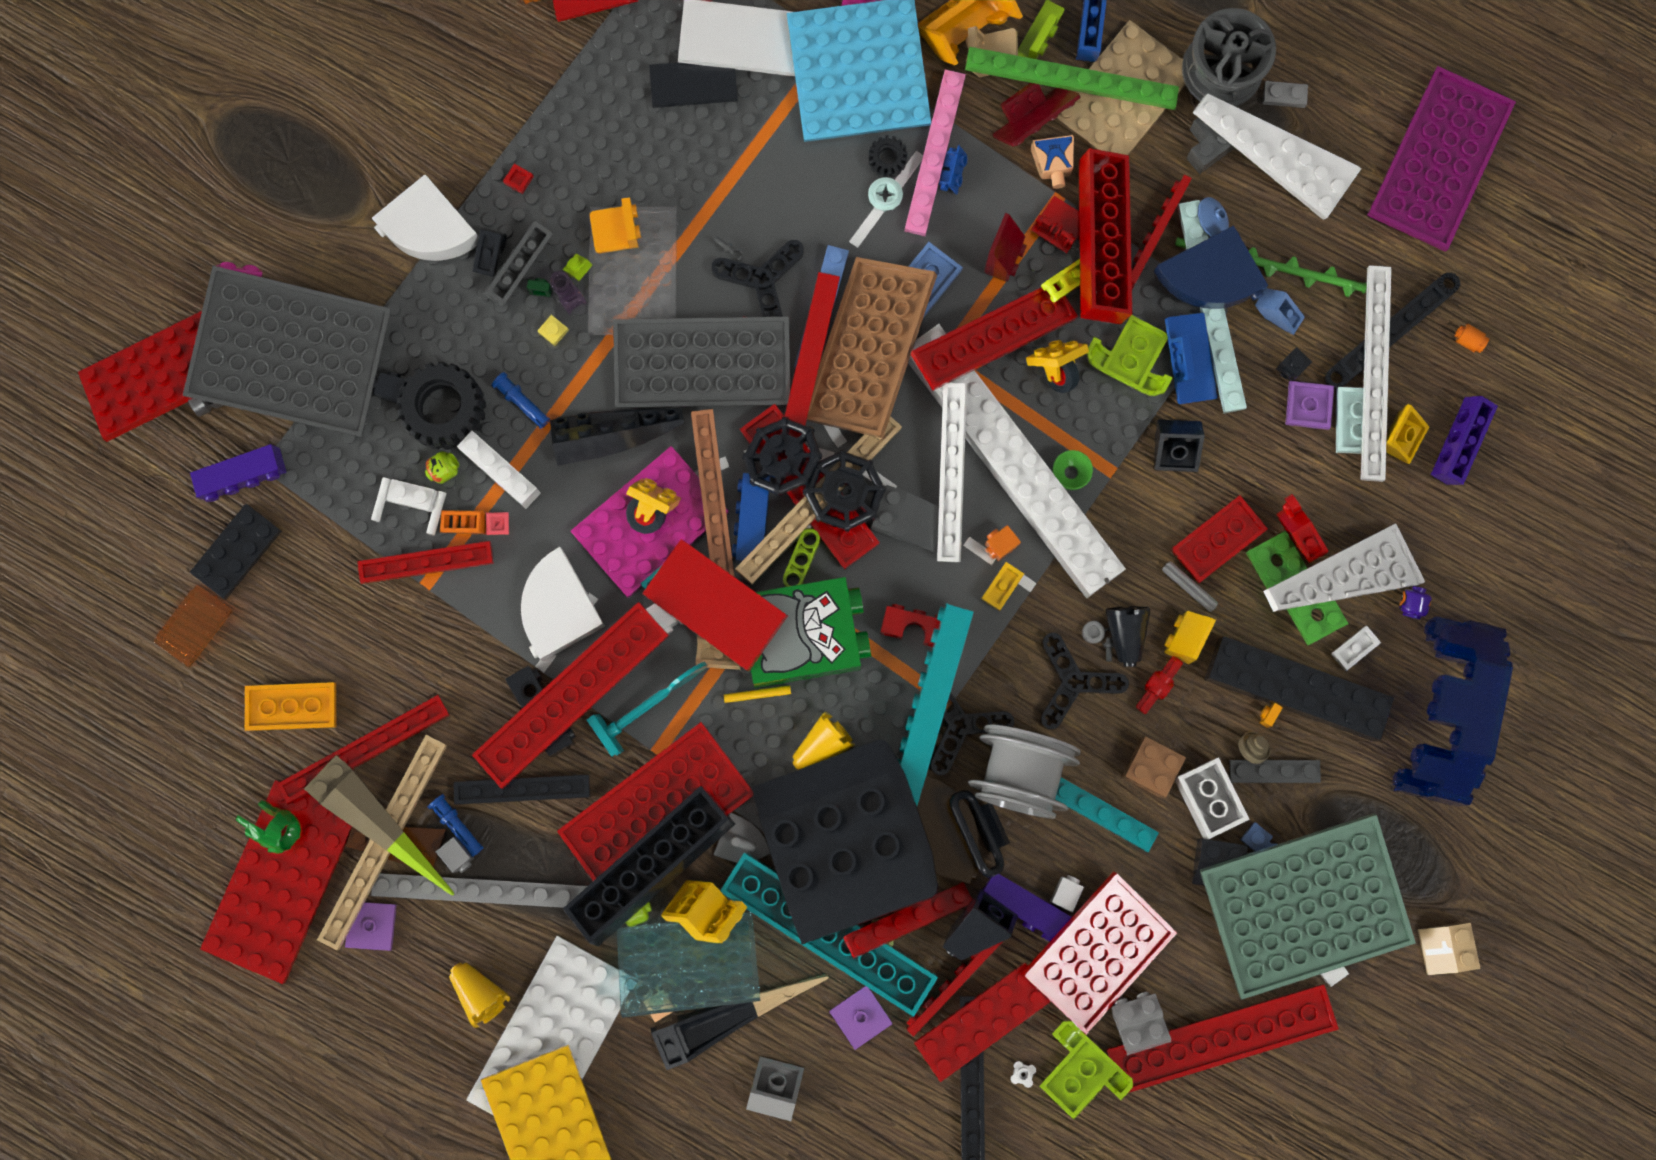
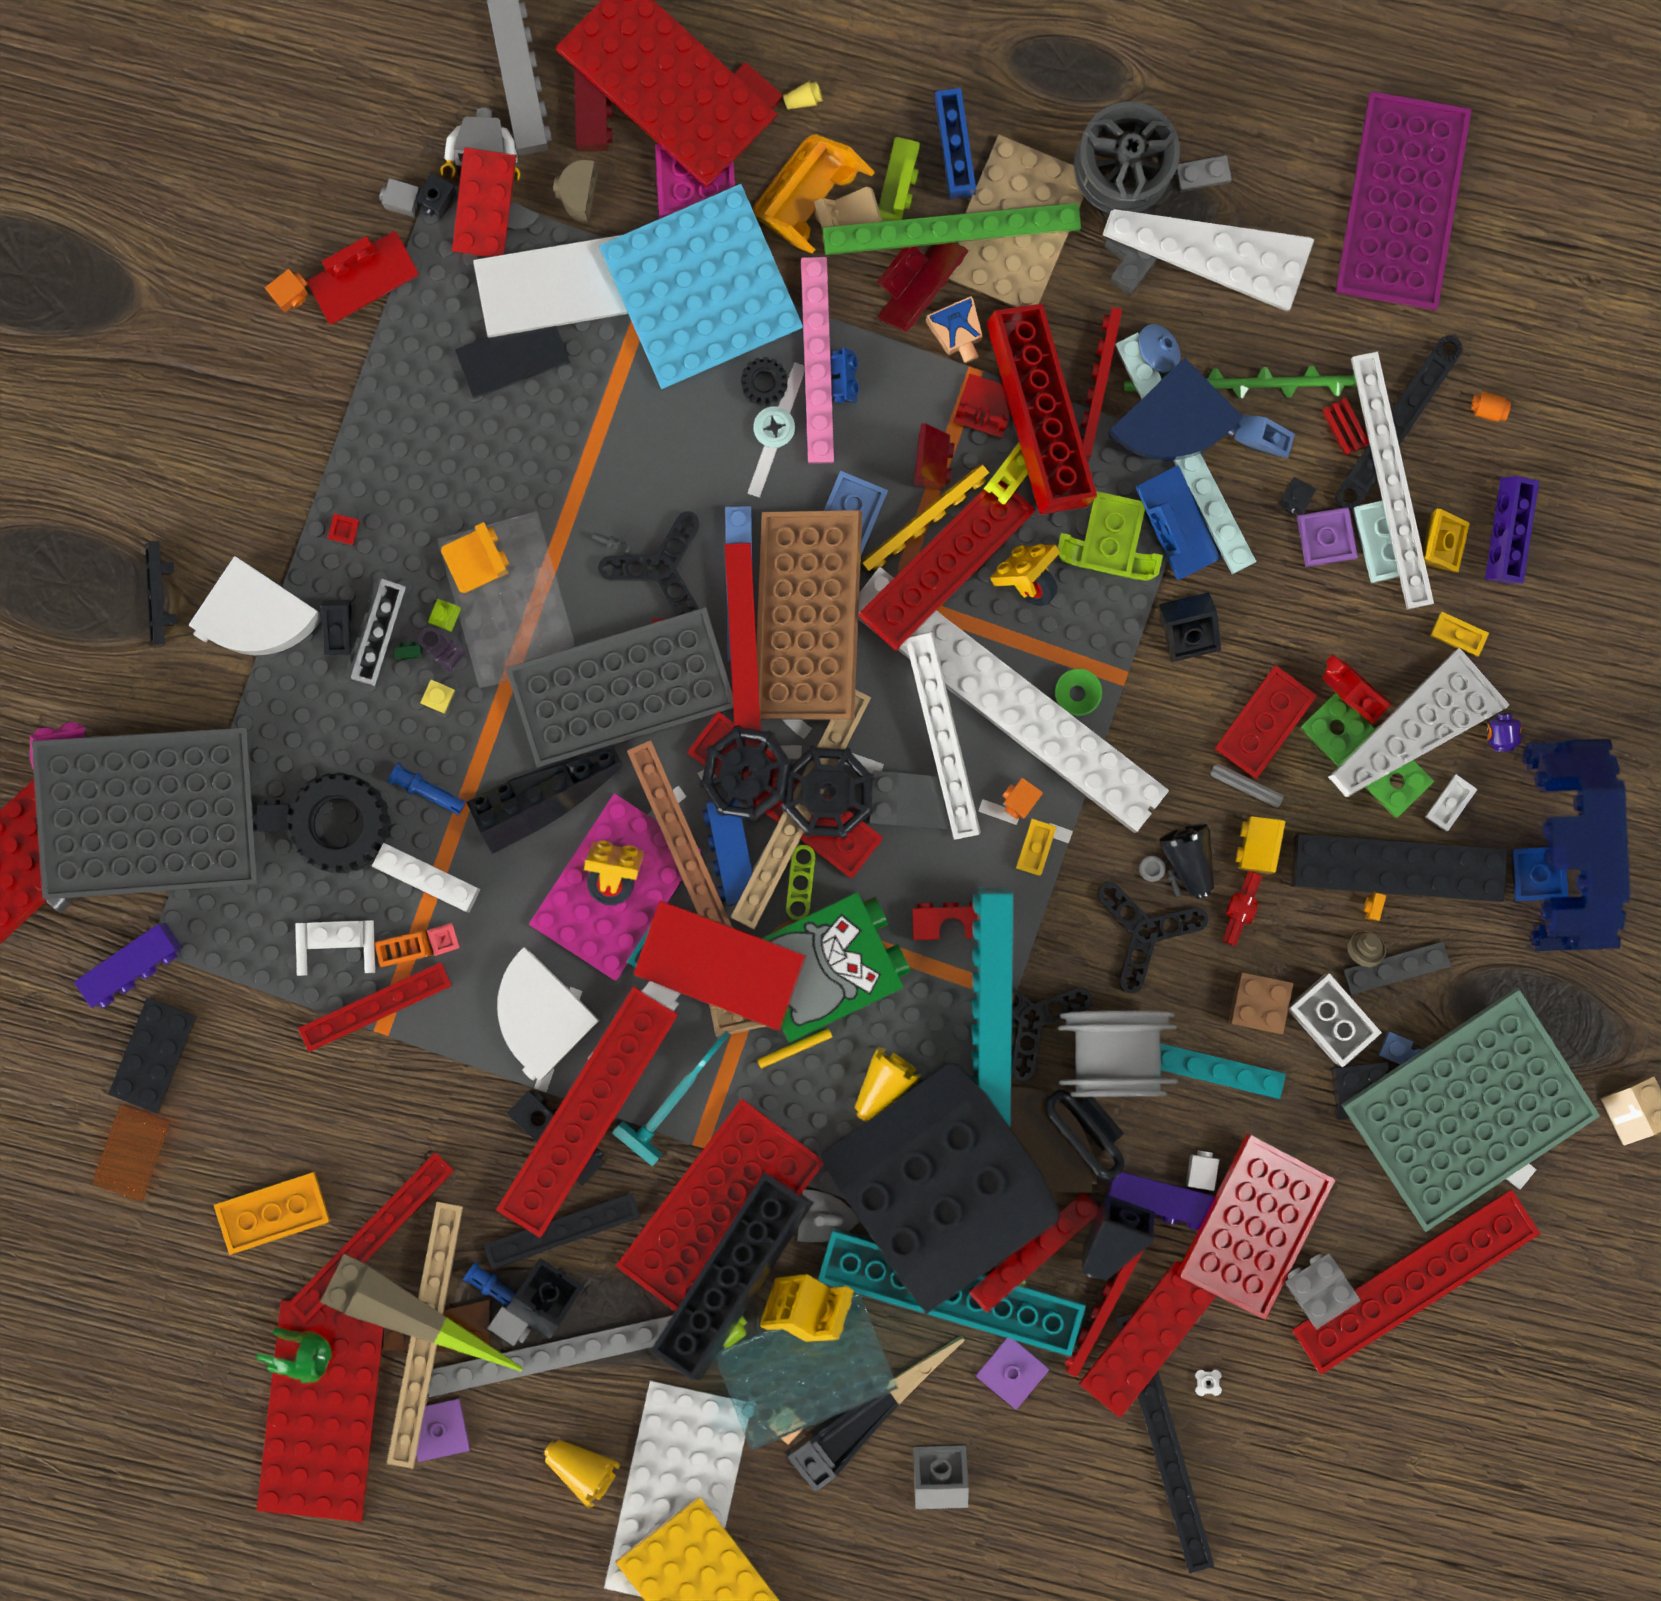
camera: 20 degrees left, 5 degrees up
lime head [425,451,459,484] -> none
lime piece [1039,1021,1133,1119] -> none
none -> black hinge [145,541,177,648]
none -> black brick [506,1258,584,1338]
none -> yellow plate [860,465,989,571]
none -> red tile [1322,398,1369,456]
none -> yellow plate [1430,612,1489,657]
none -> blue plate [1511,847,1568,902]

